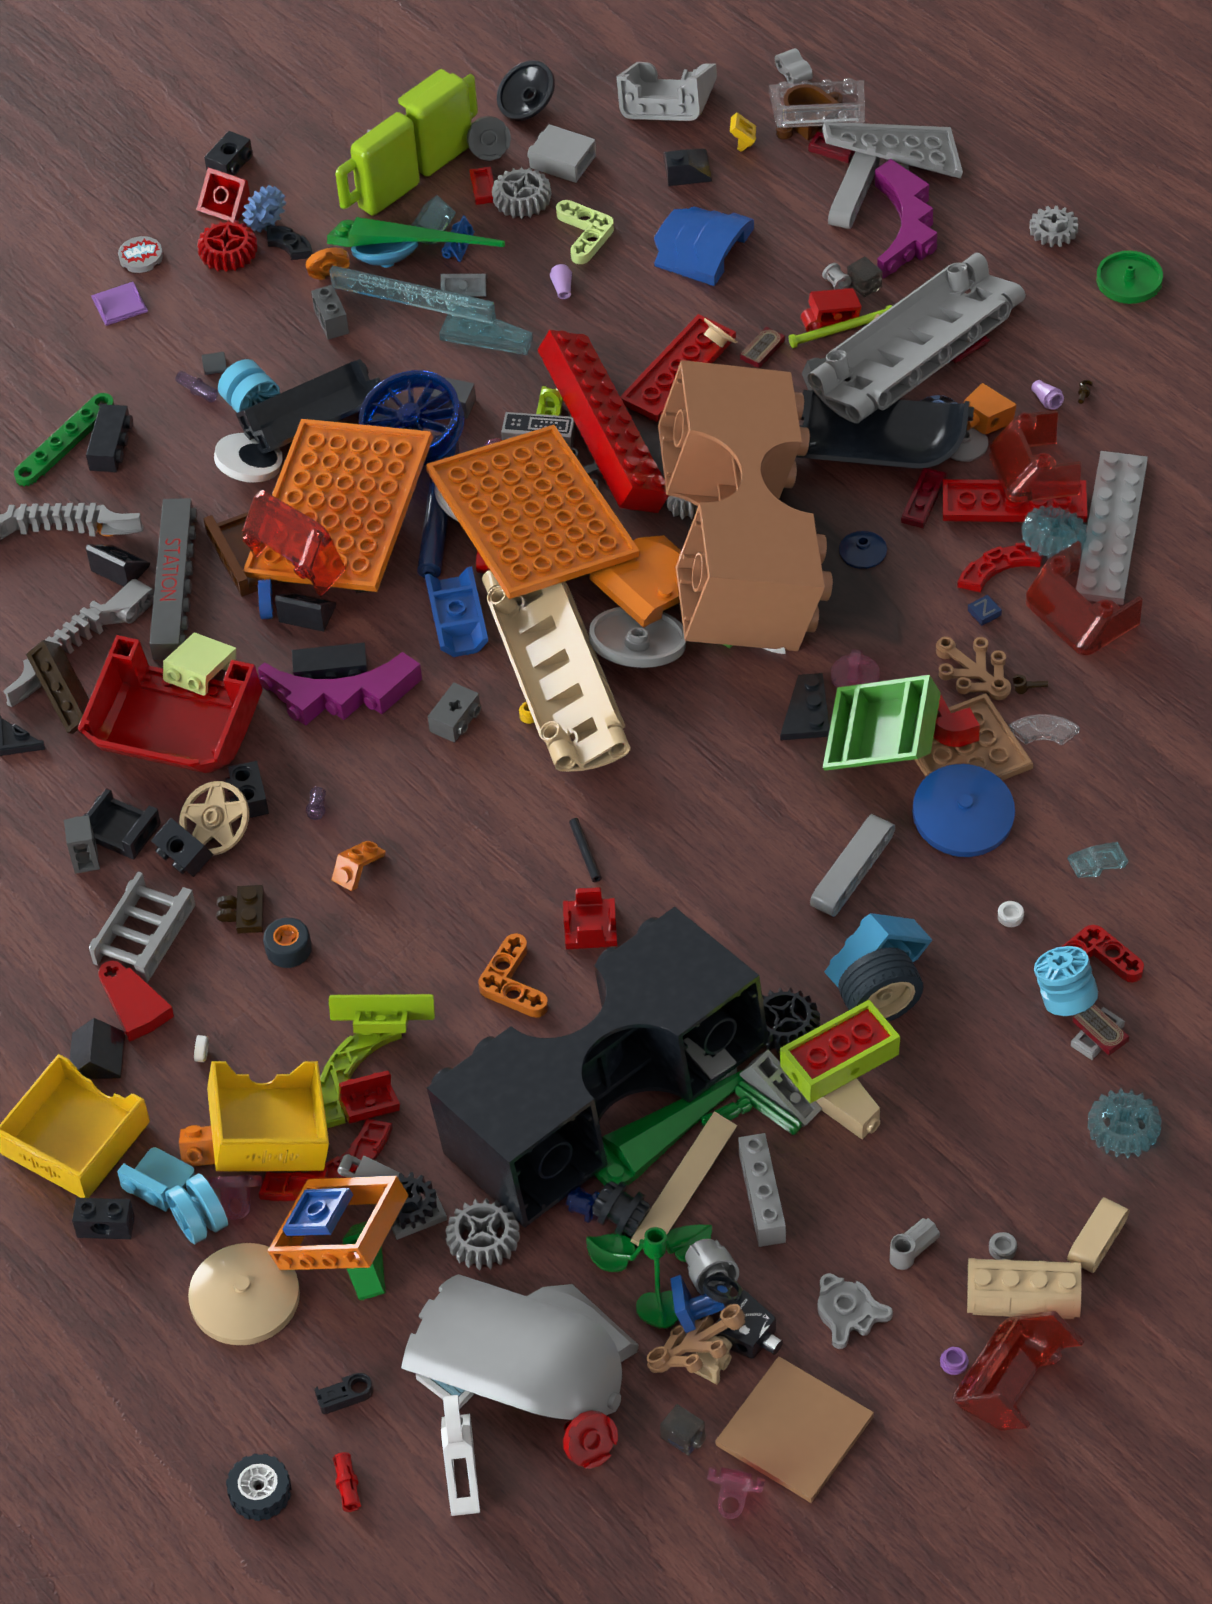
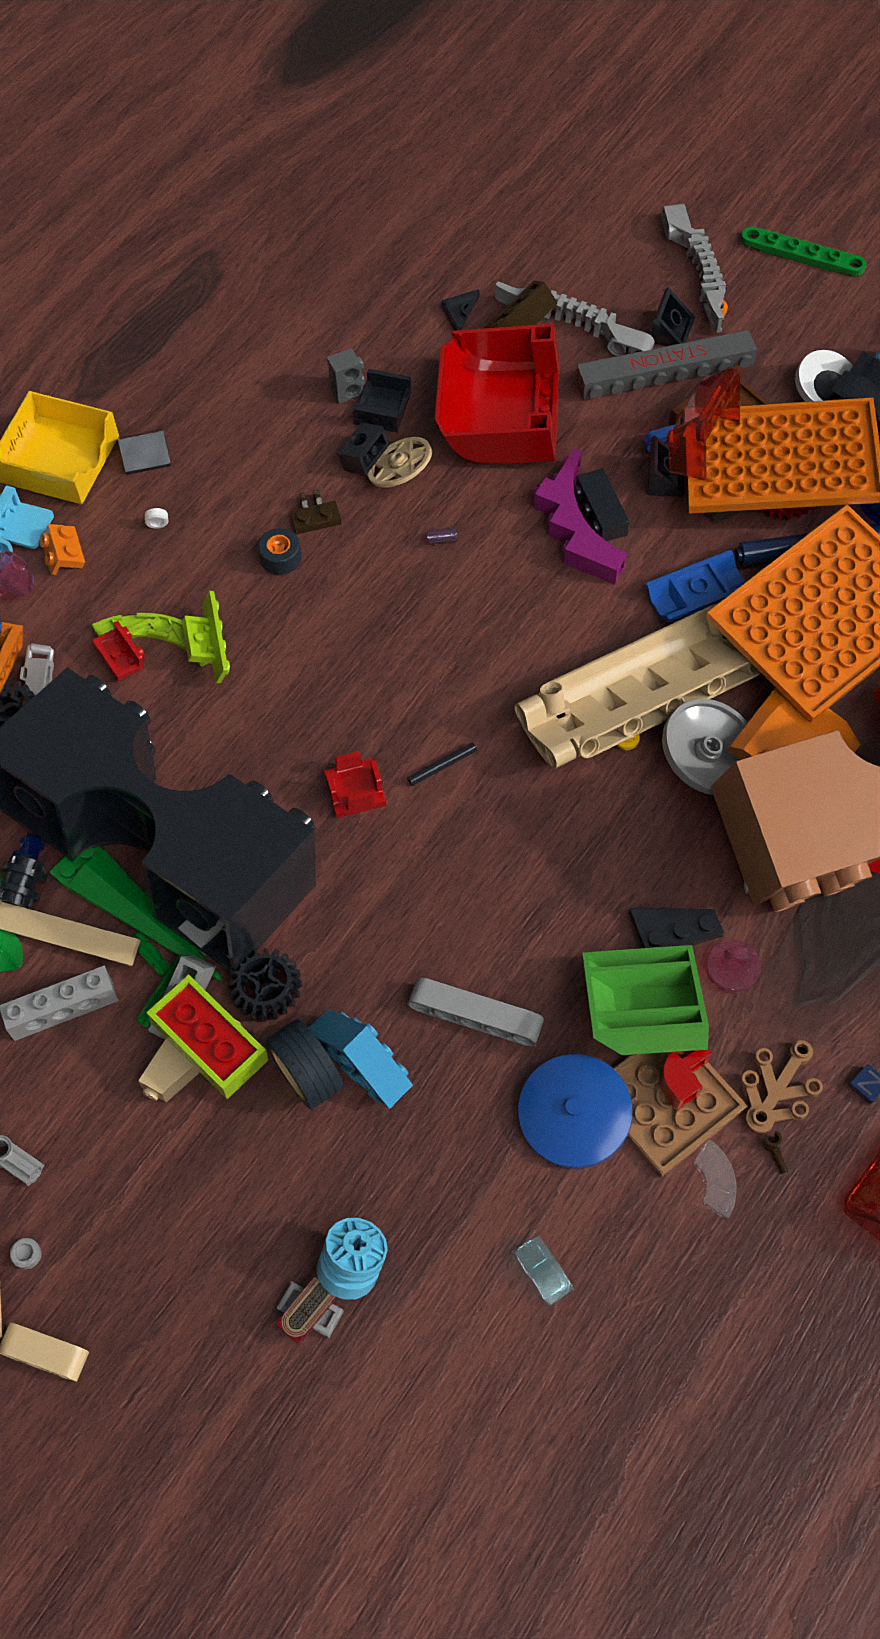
camera: 75 degrees right, 10 degrees up
black brick [86,404,133,472] -> none
light grey fence [89,872,195,983] -> none
red piece [98,961,174,1042] -> none
yellowish green panel [163,633,236,696] -> none
yellow piece [207,1061,329,1171] -> none
black brick [225,761,269,820] -> none
red tile [259,1119,393,1201] -> none
orange bracket [331,841,386,891] -> none
dark grey brick [428,682,481,743] -> none
orange beam [478,933,548,1018] -> none
white tile [998,901,1024,927] -> none
red beam [1061,925,1144,983] -> none
clear light blue gear [1087,1088,1161,1159] -> none

